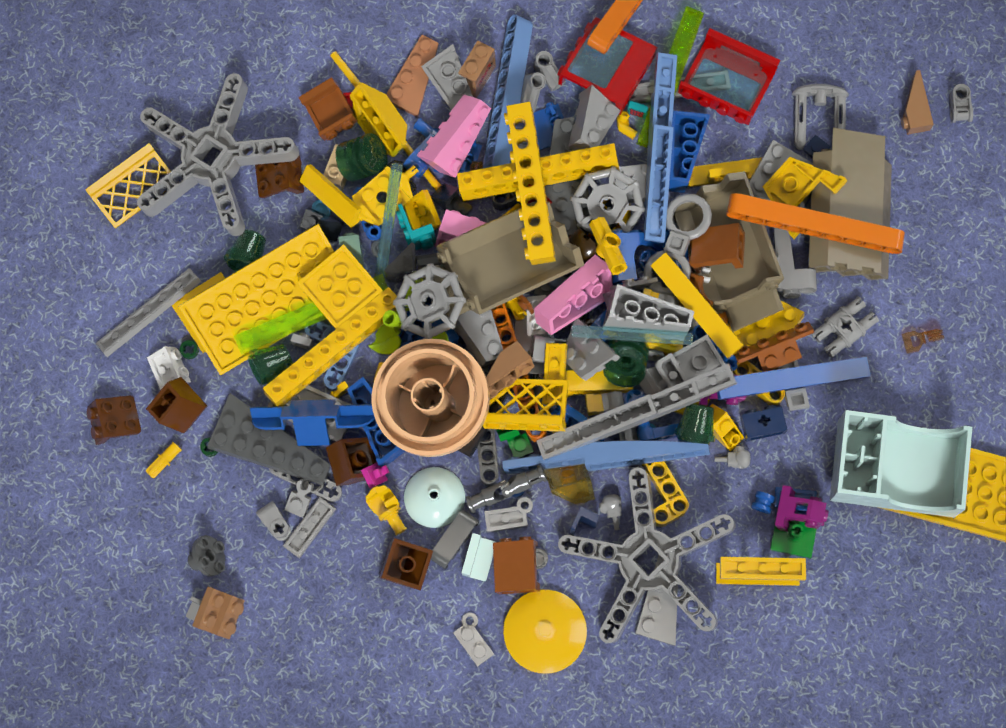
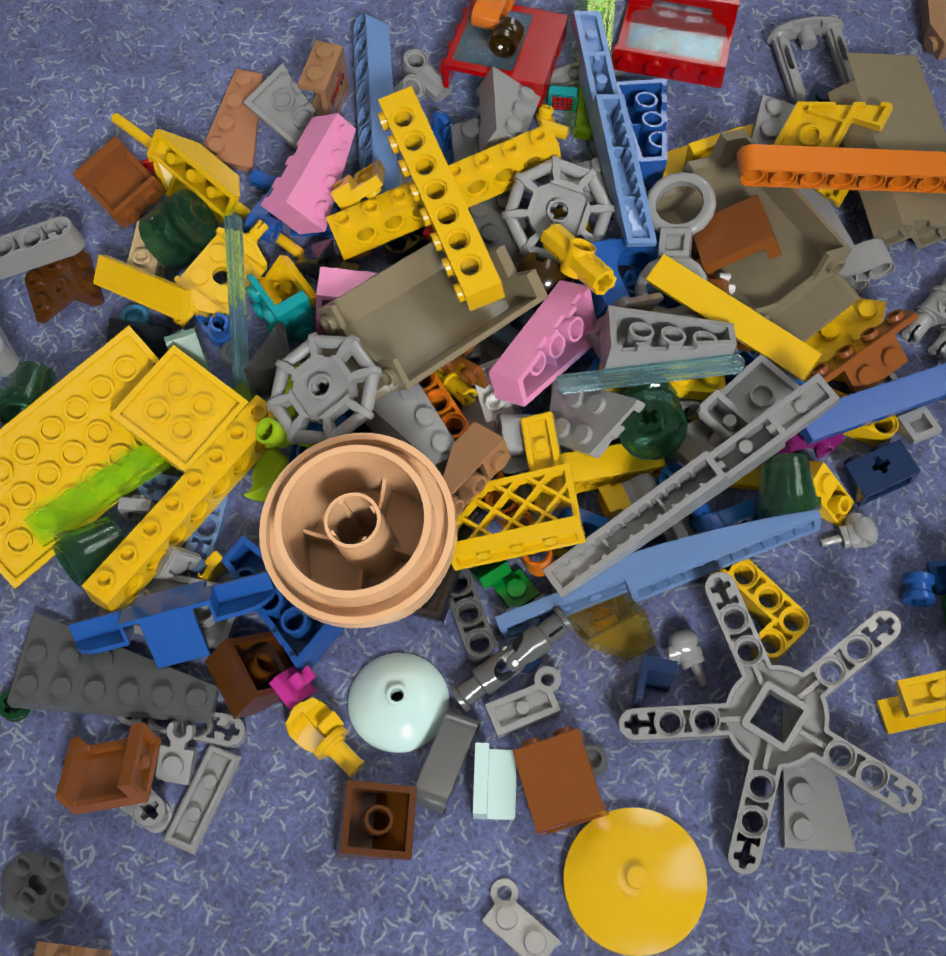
camera: 15 degrees left, 10 degrees down
none -> dark orange panel [56,722,161,815]
none -> light grey tile [155,544,202,579]
none -> yellow plate [330,159,386,210]
none -> dark brown wheel [489,17,524,58]

